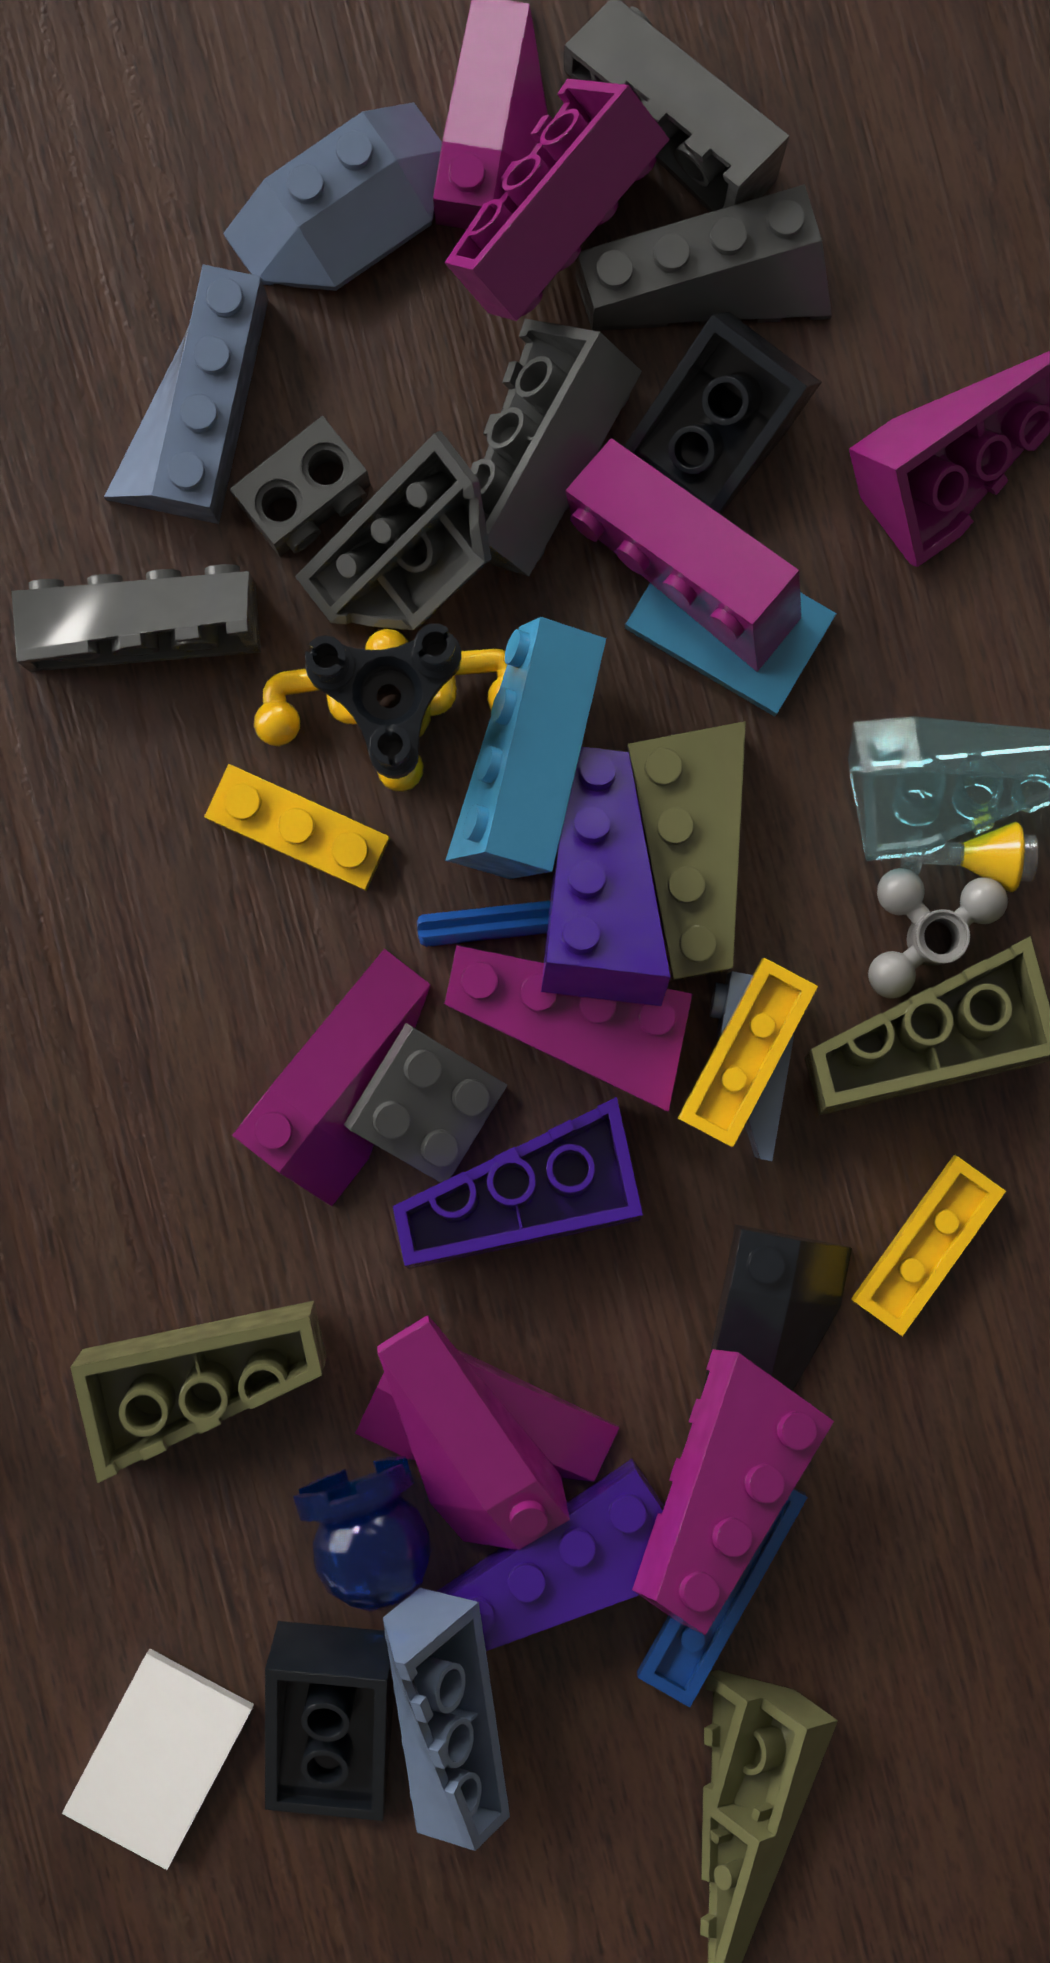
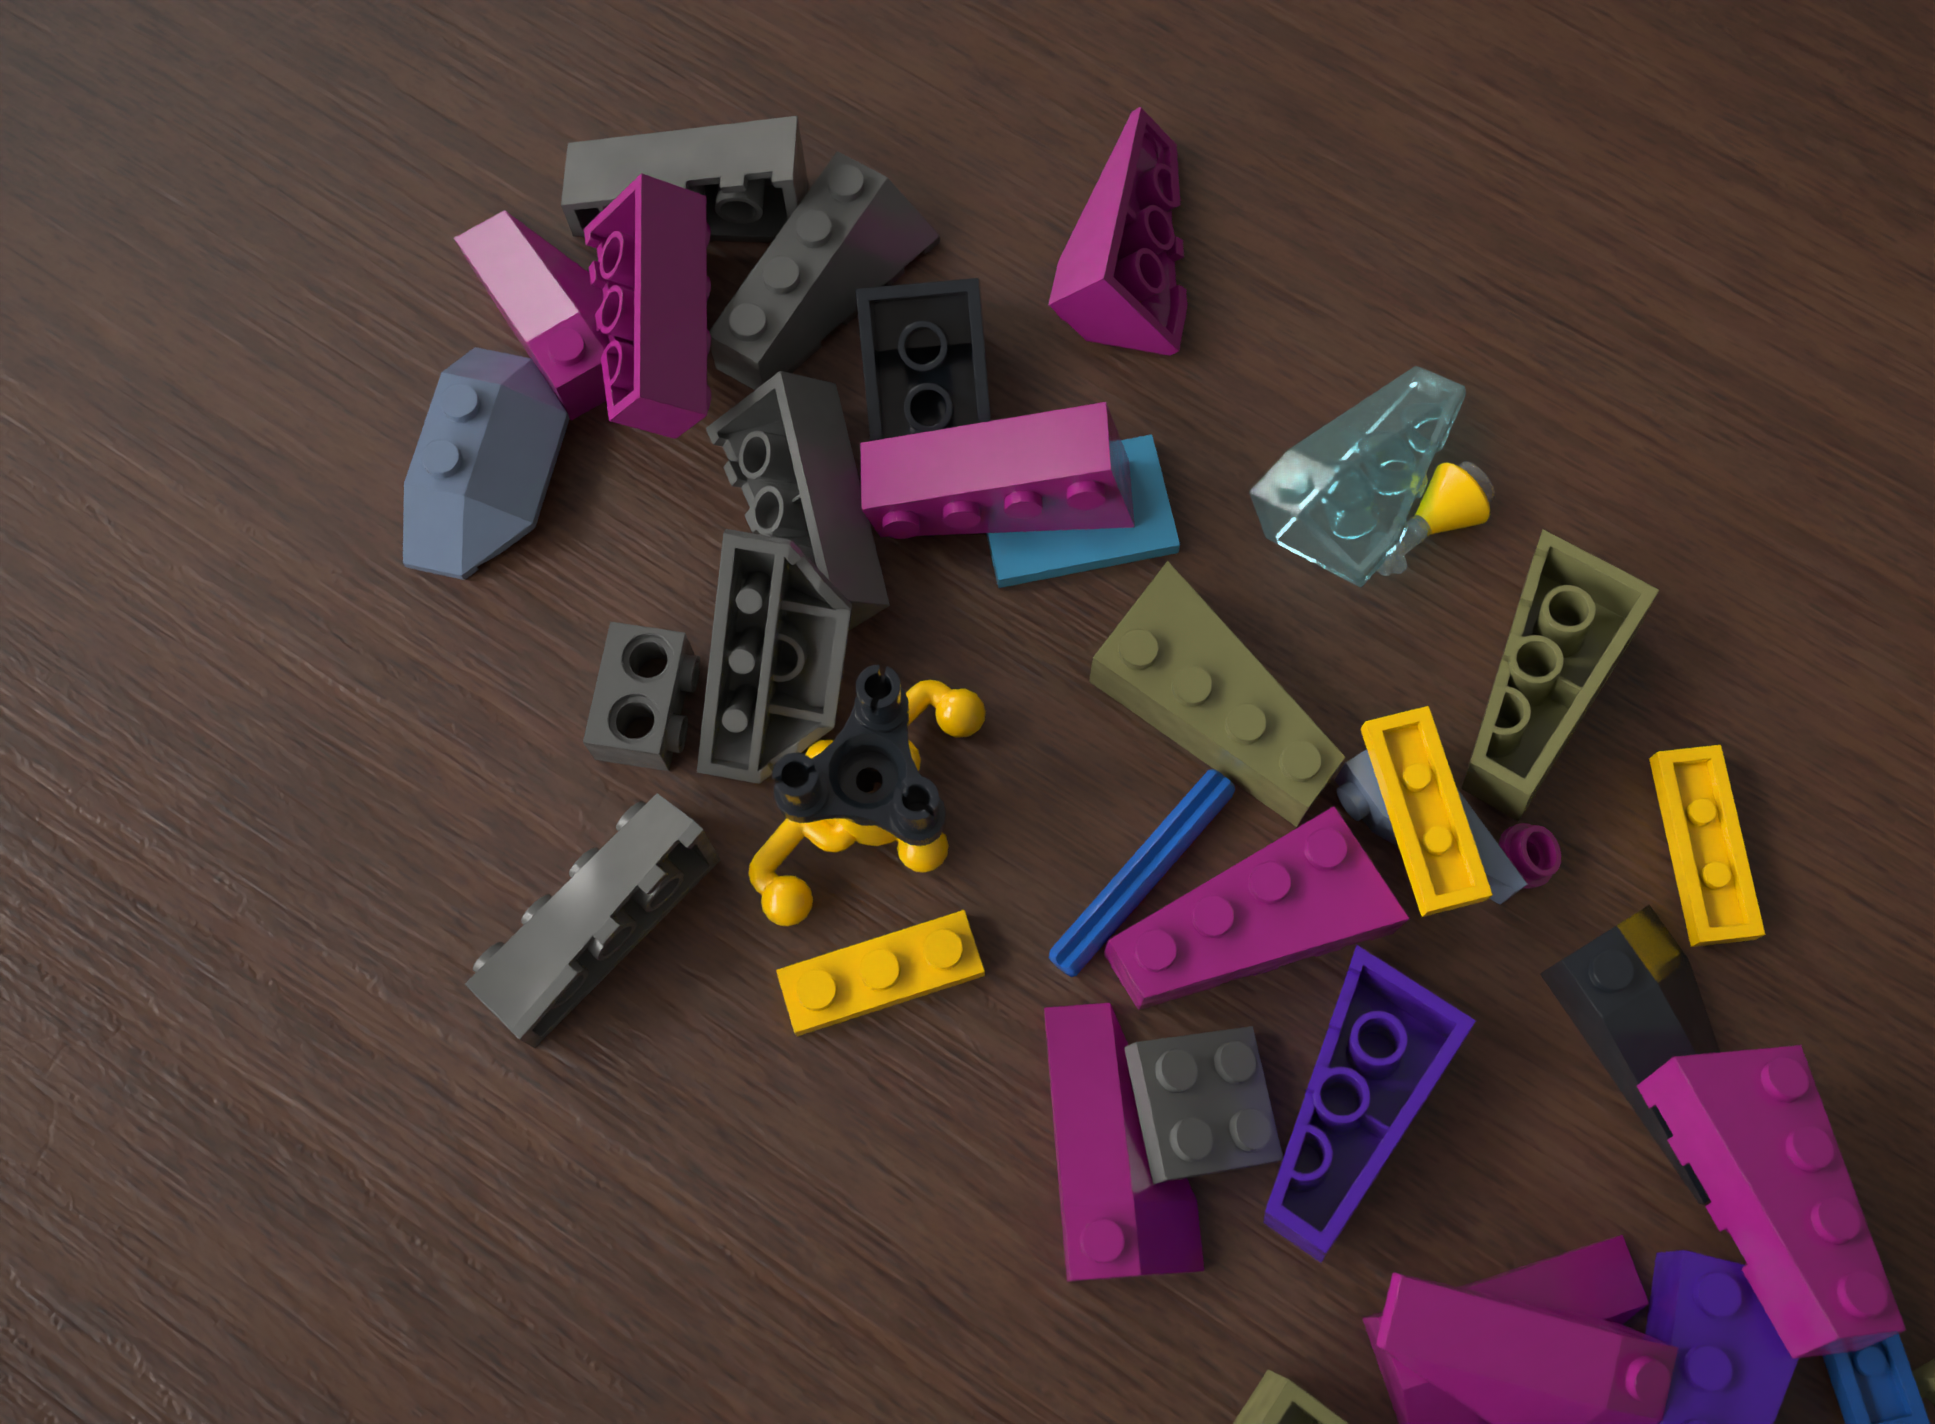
camera: 40 degrees left, 15 degrees down
sand blue wedge [104,264,269,524] -> none
dark azure wedge [445,617,607,879] -> none
dark purple wedge [541,746,670,1006] -> none
light grey piece [868,868,1008,998] -> none
none -> magenta plate [1498,823,1561,889]

